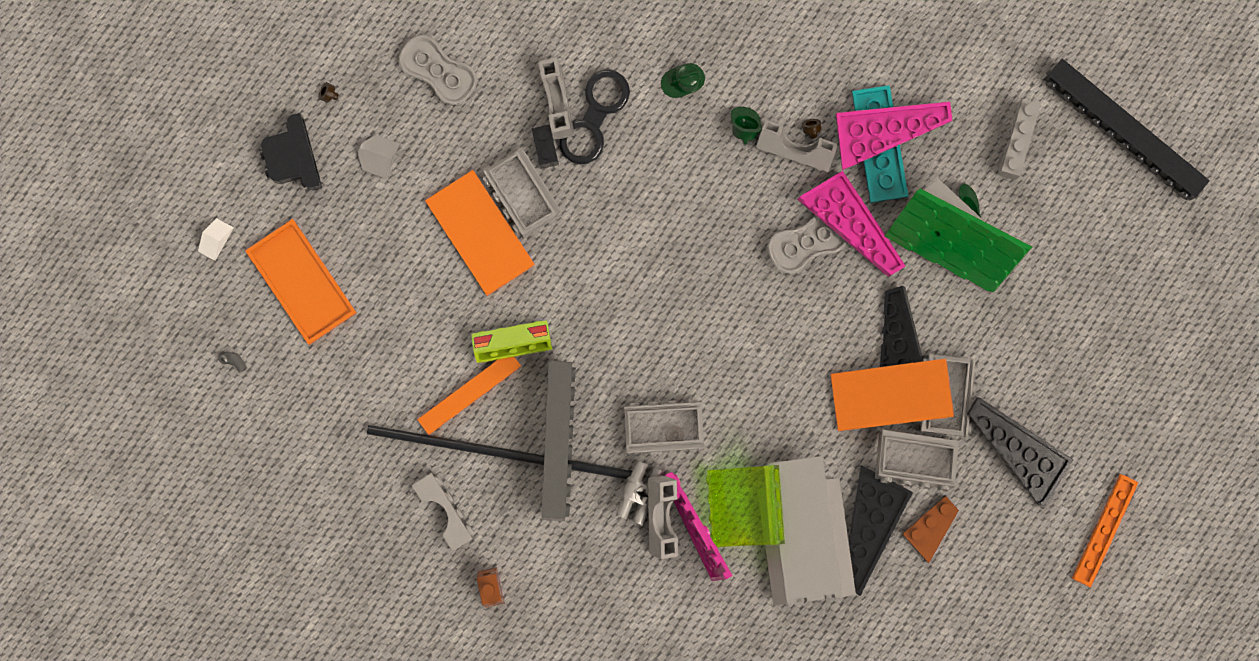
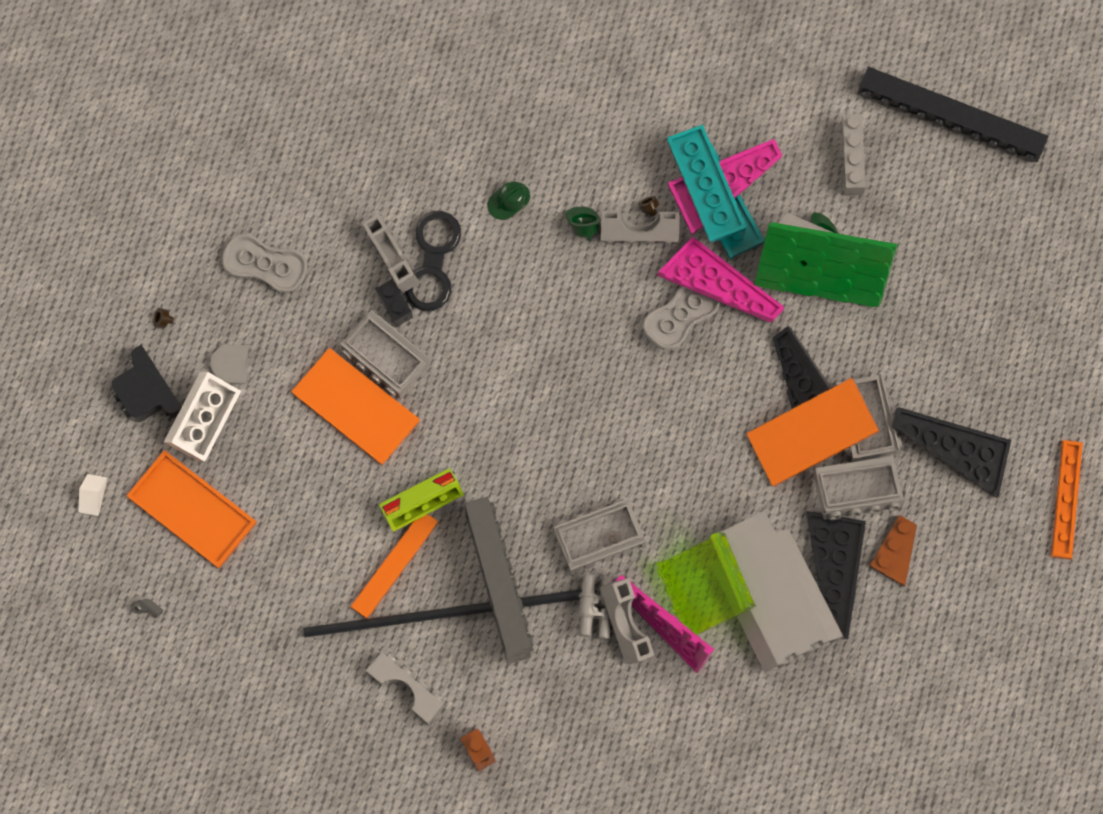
camera: 15 degrees left, 10 degrees down
none -> white brick [164,372,241,461]
none -> teal plate [666,124,747,243]

